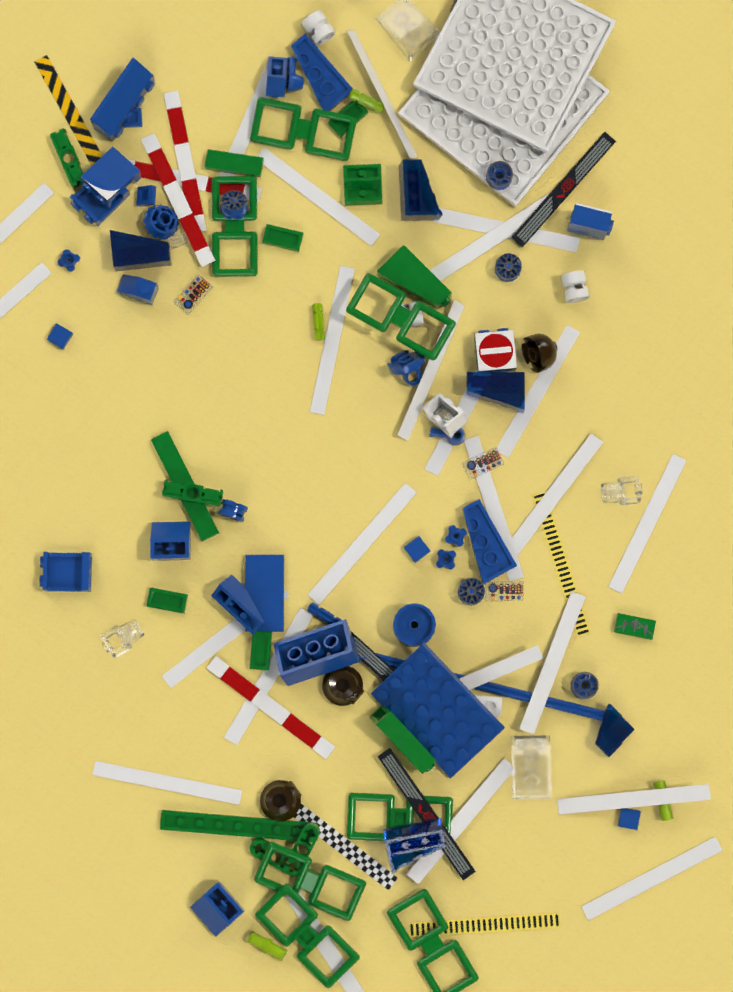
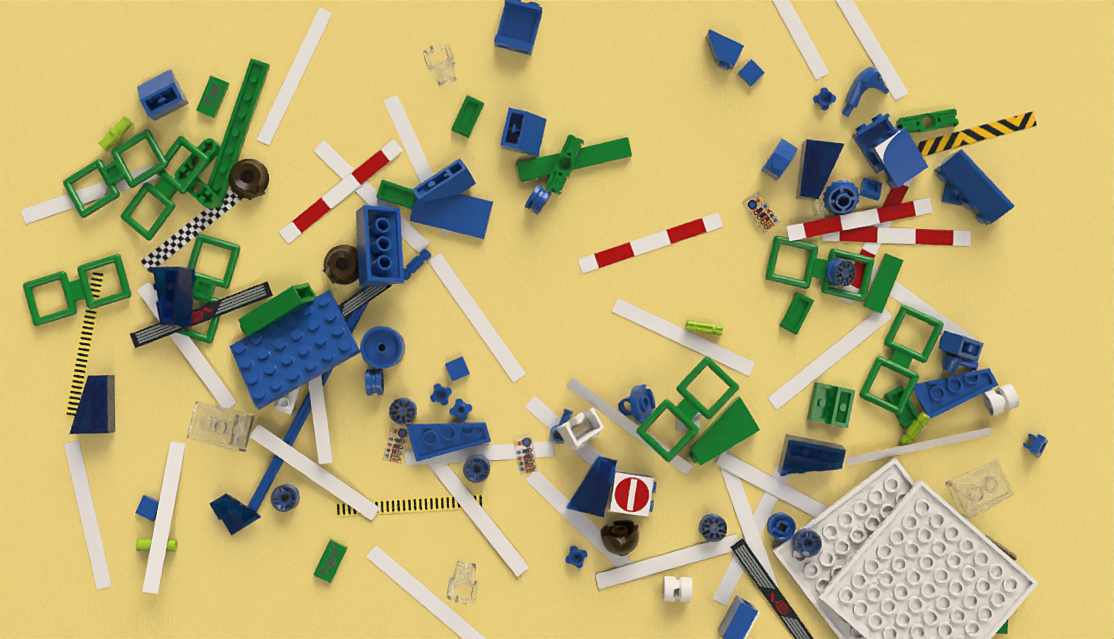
camera: 105 degrees right, 5 degrees up
none -> clear blue wedge [69,375,115,434]
none -> green tile [196,75,229,118]
none -> blue wheel [365,368,384,396]
none -> wheel [463,454,491,483]
none -> blue plate [565,546,588,568]
none -> sticker [578,212,723,274]
none -> white sticker [595,534,739,589]
none -> blue slope [706,29,744,70]
none -> white sticker [716,452,828,517]
none -> blue wheel [767,512,796,541]
none -> blue animal [841,66,889,117]

